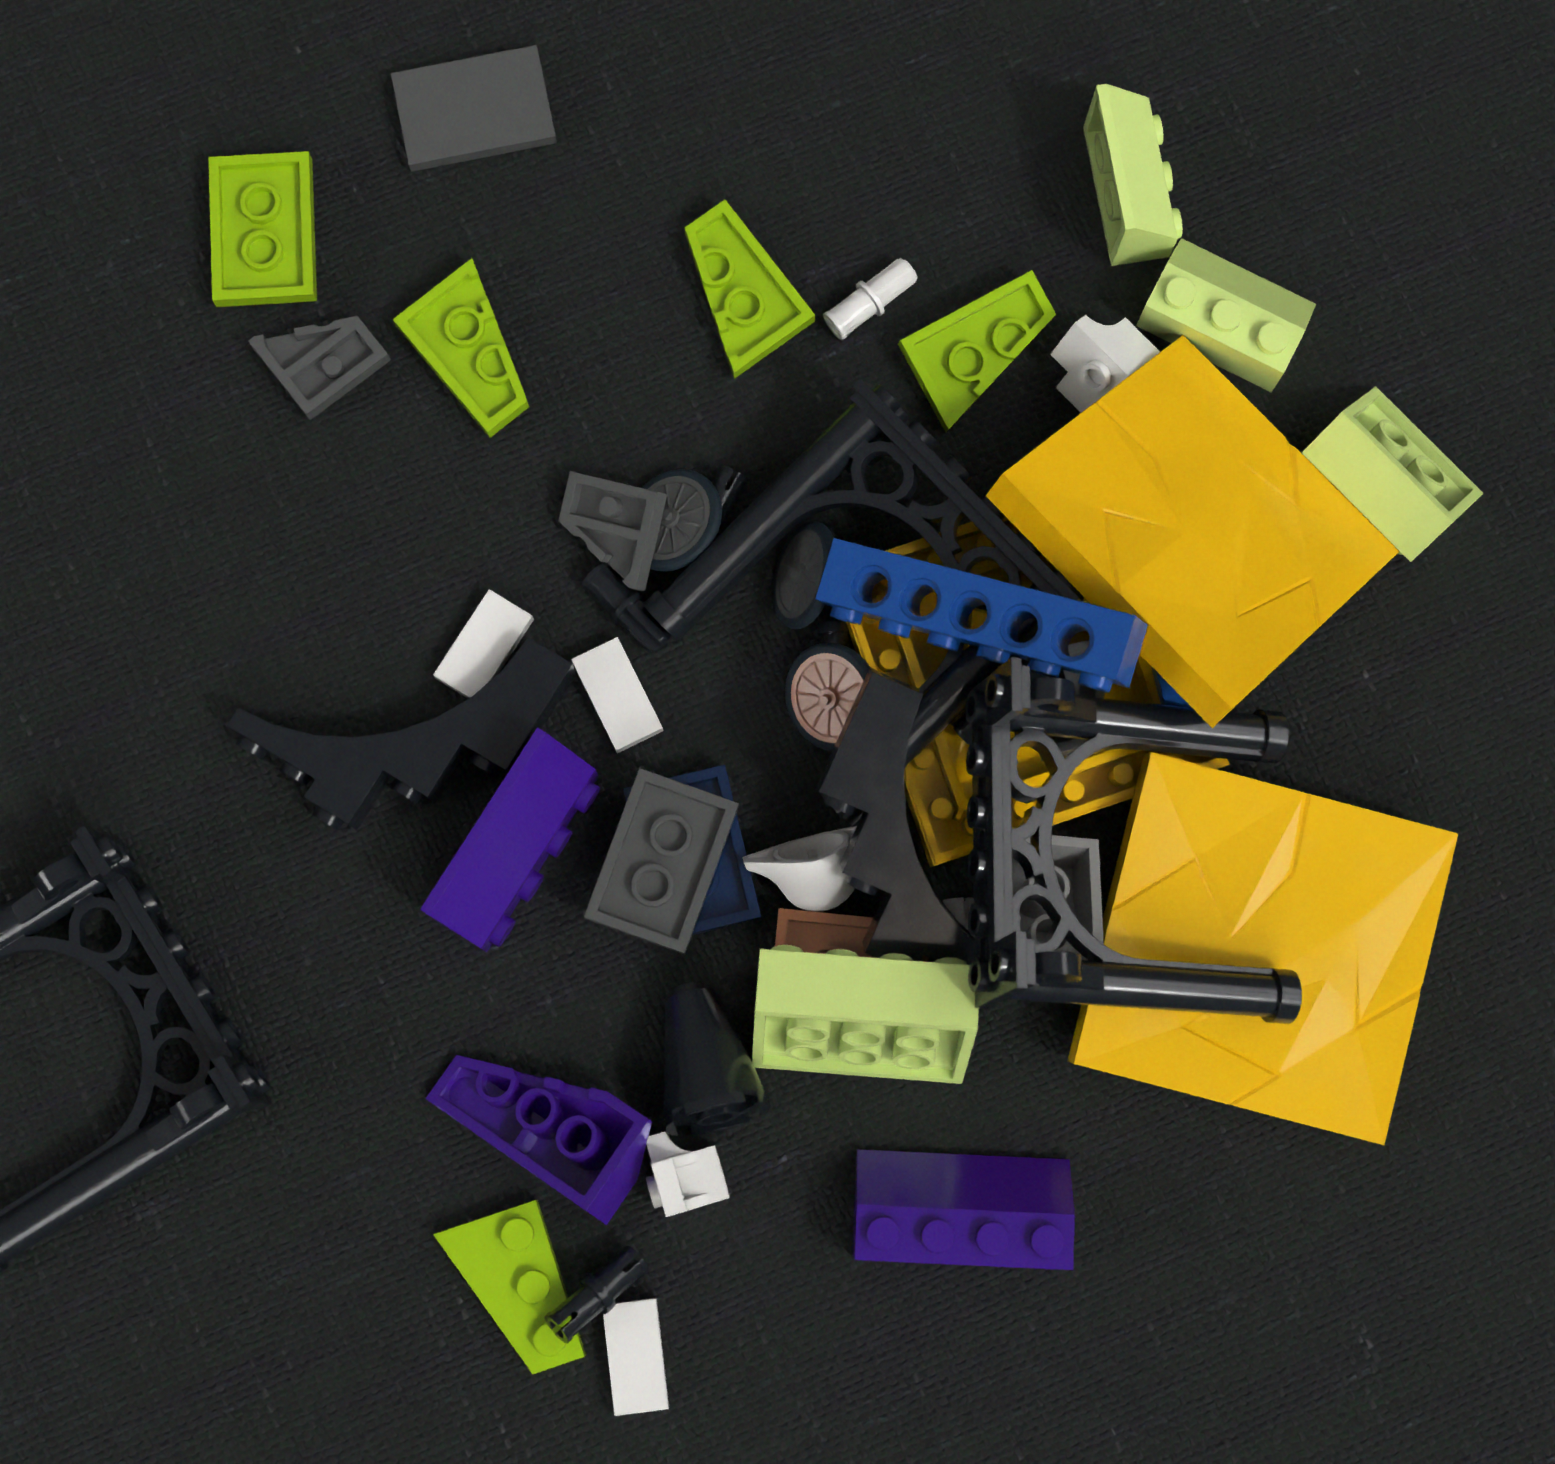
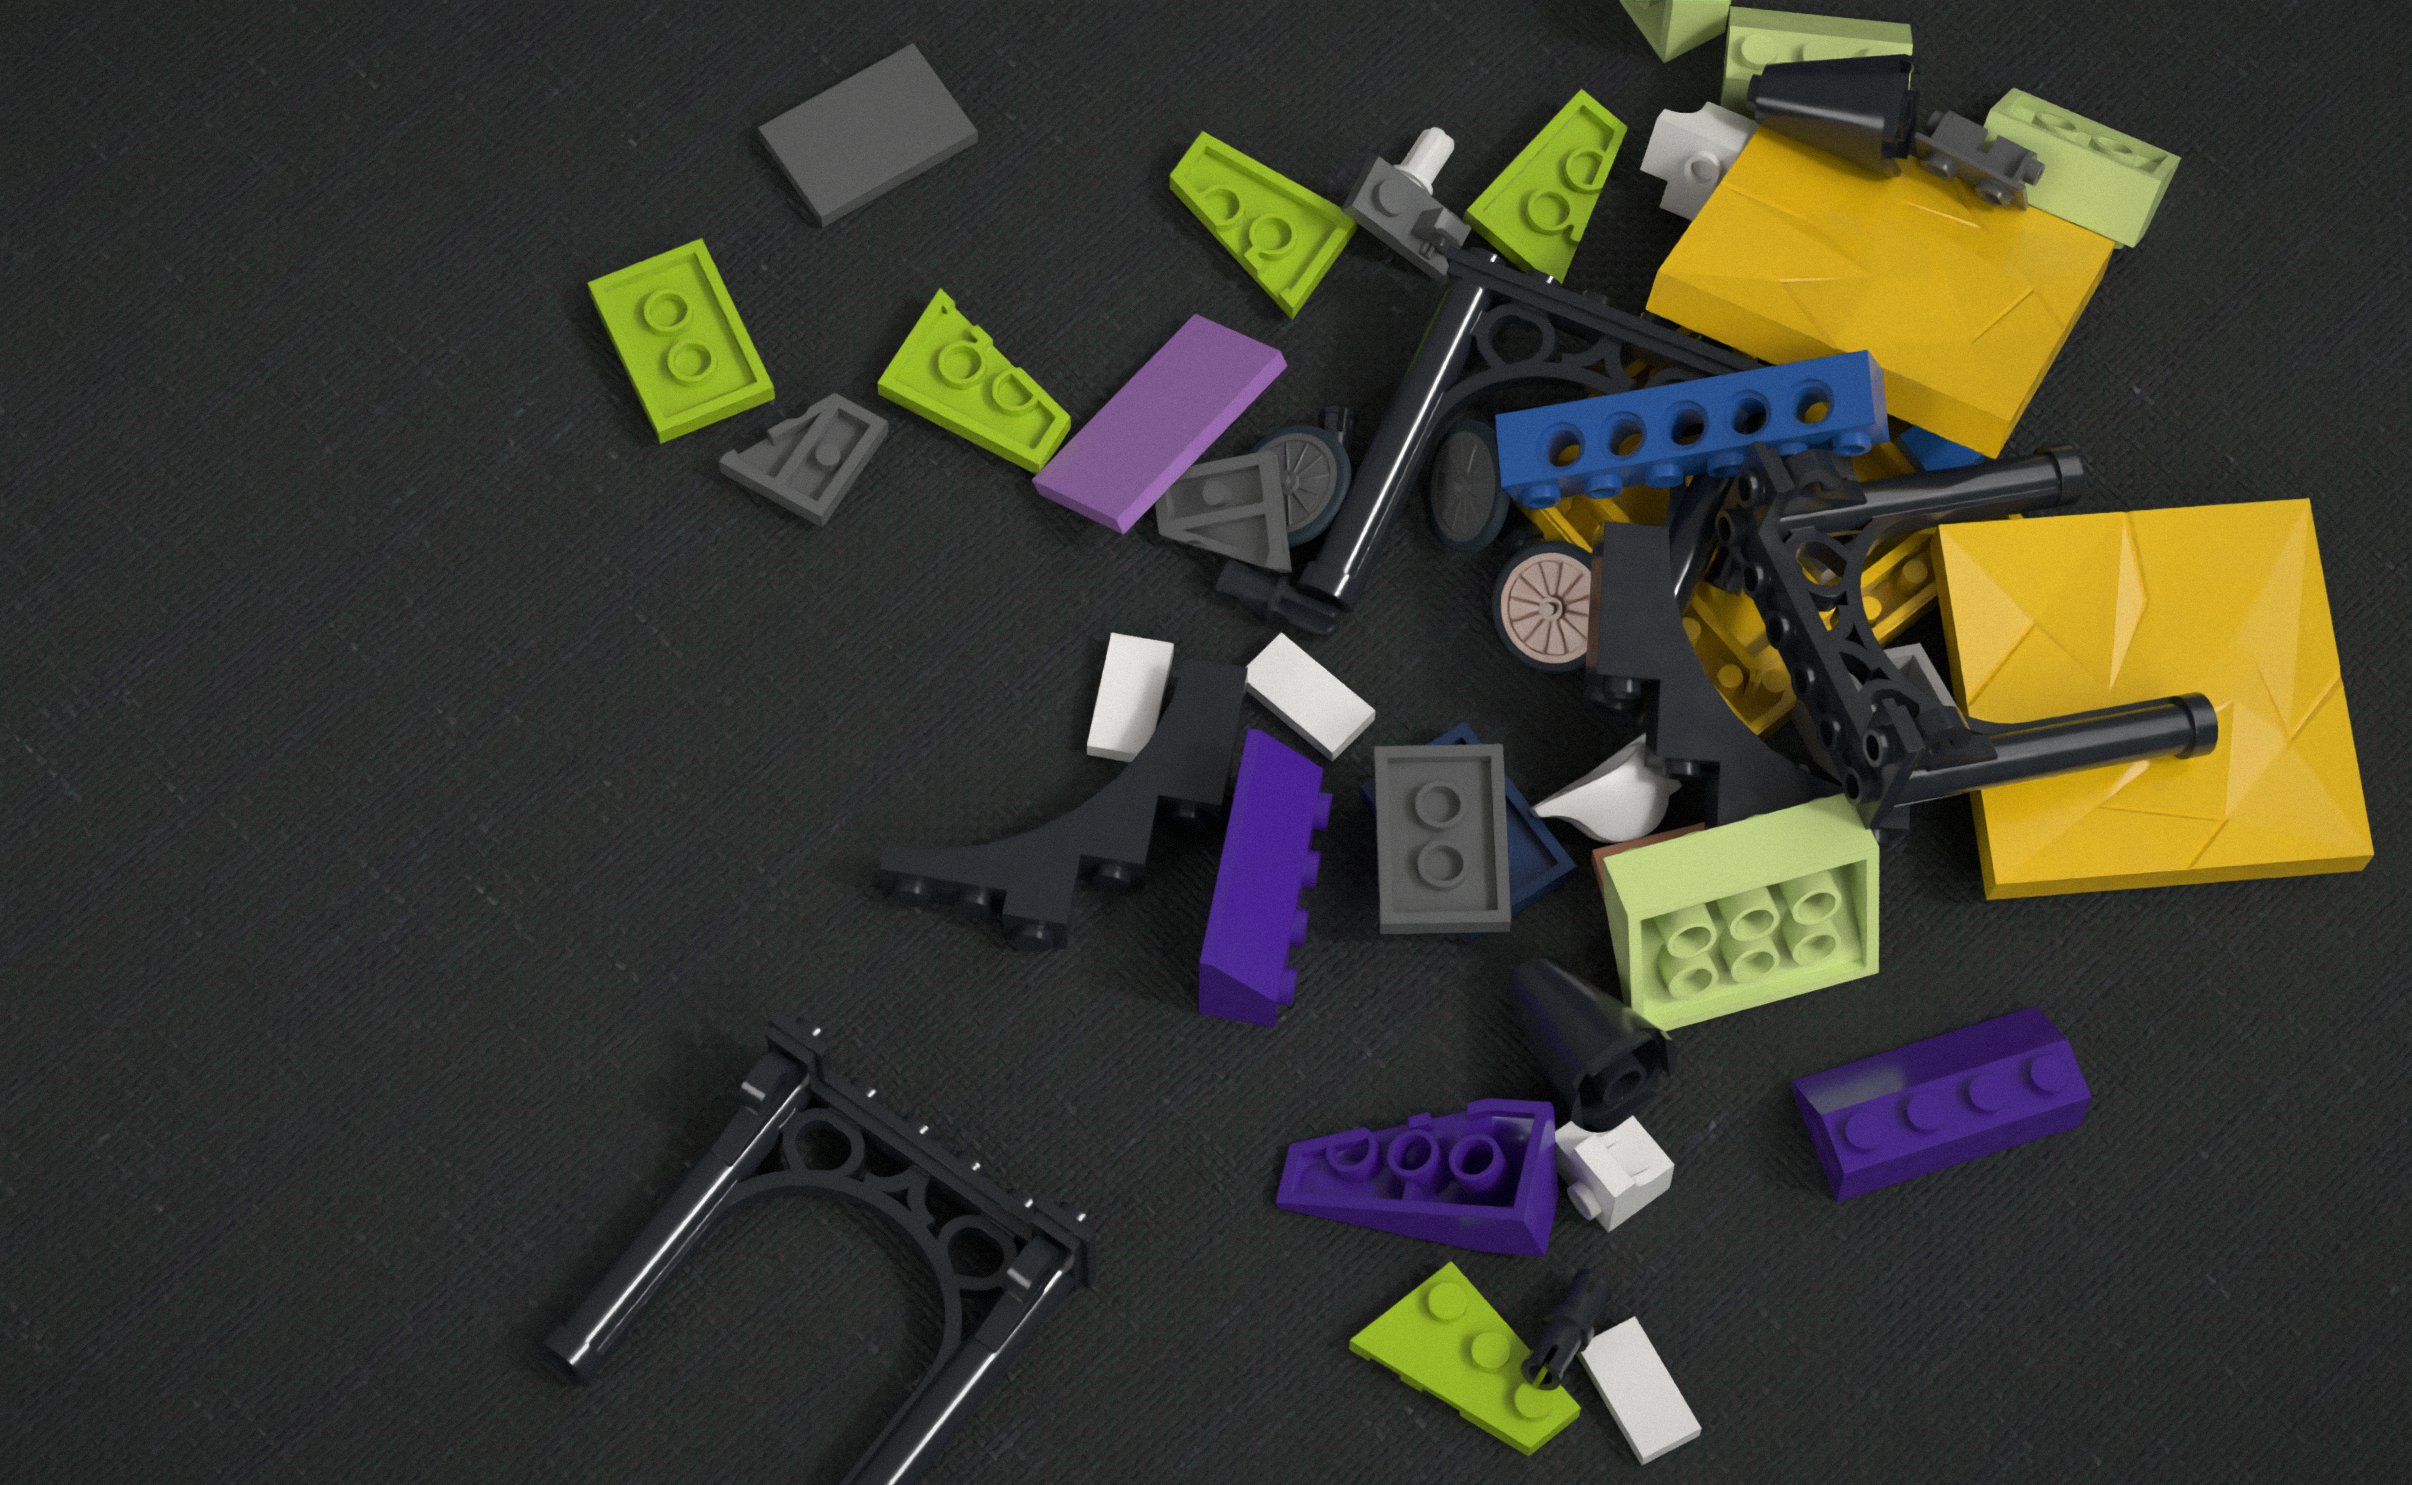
camera: 20 degrees left, 15 degrees down
none -> medium lavender tile [1032,314,1287,535]
none -> dark grey hinge [1341,156,1471,280]
none -> black cone [1746,54,1921,177]
none -> dark grey hinge [1914,110,2046,211]

